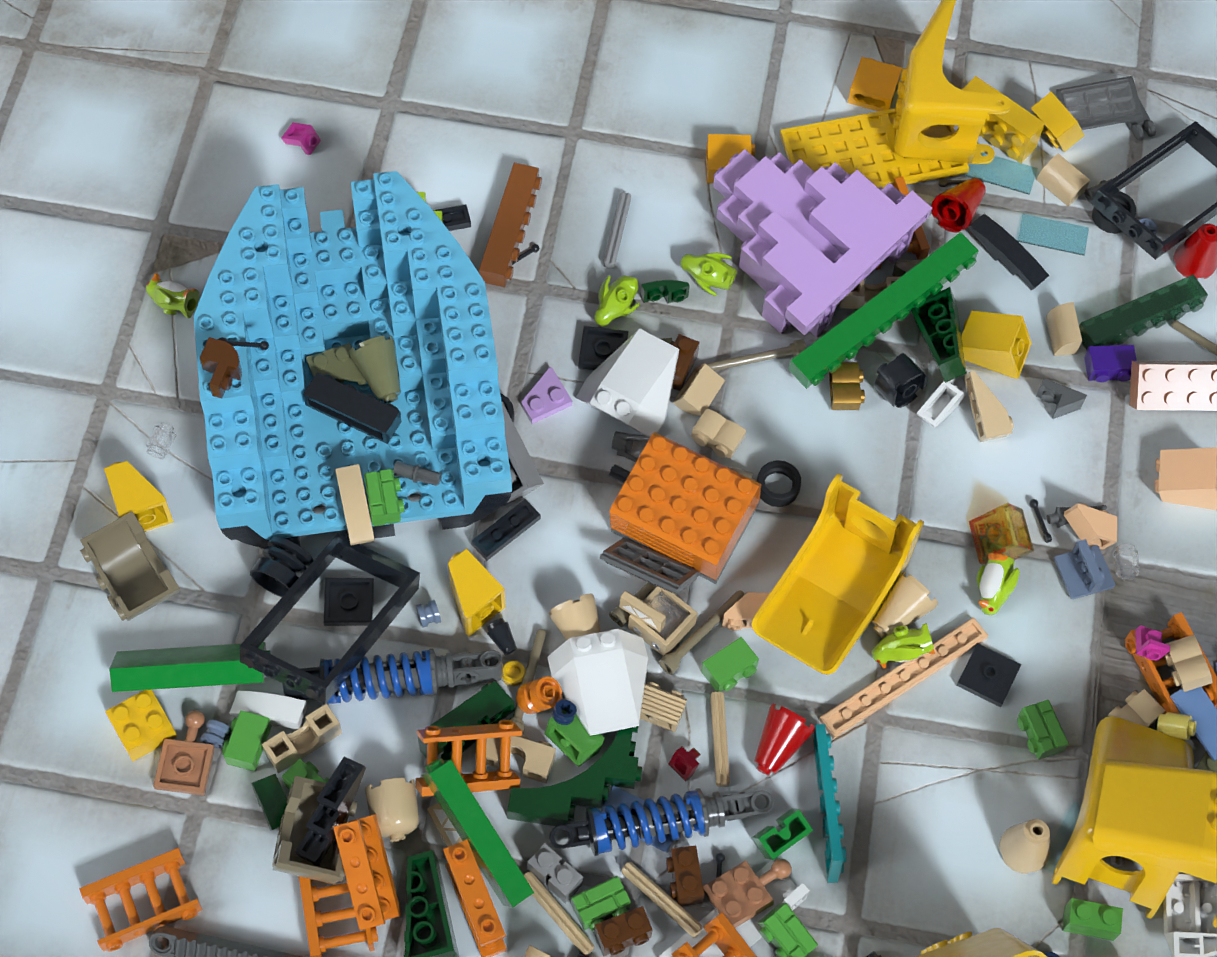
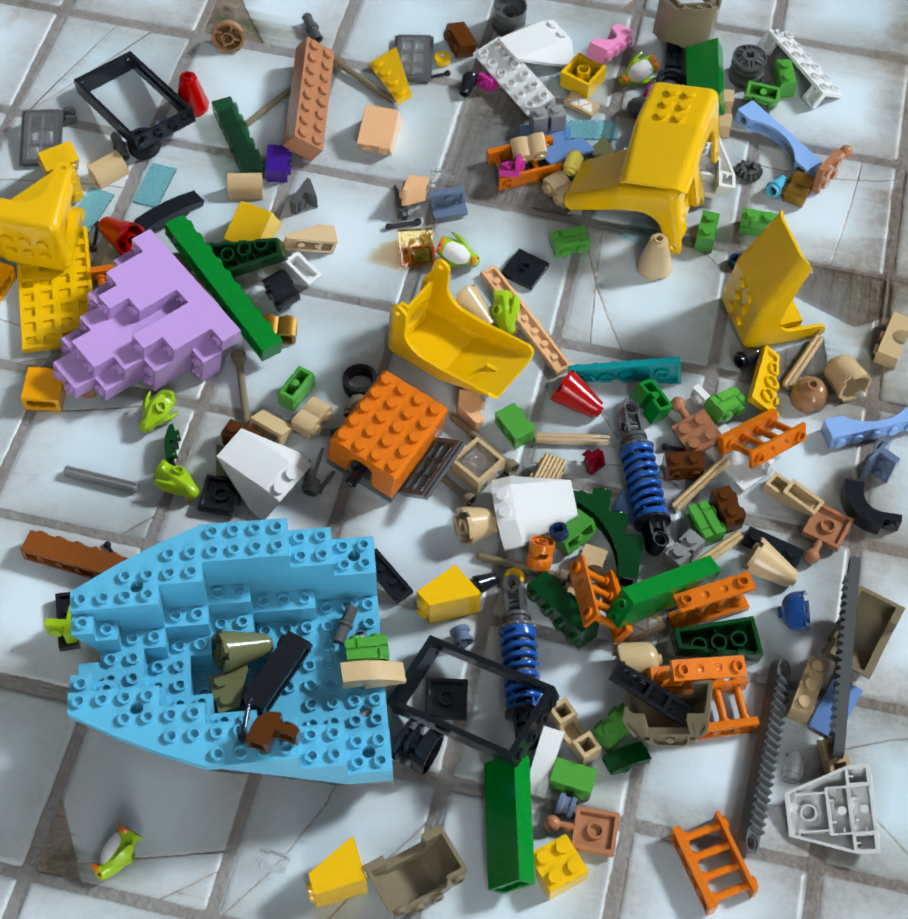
camera: 85 degrees left, 5 degrees down
tan tile [619,591,666,632] -> none
none -> bright green brick [277,366,315,412]

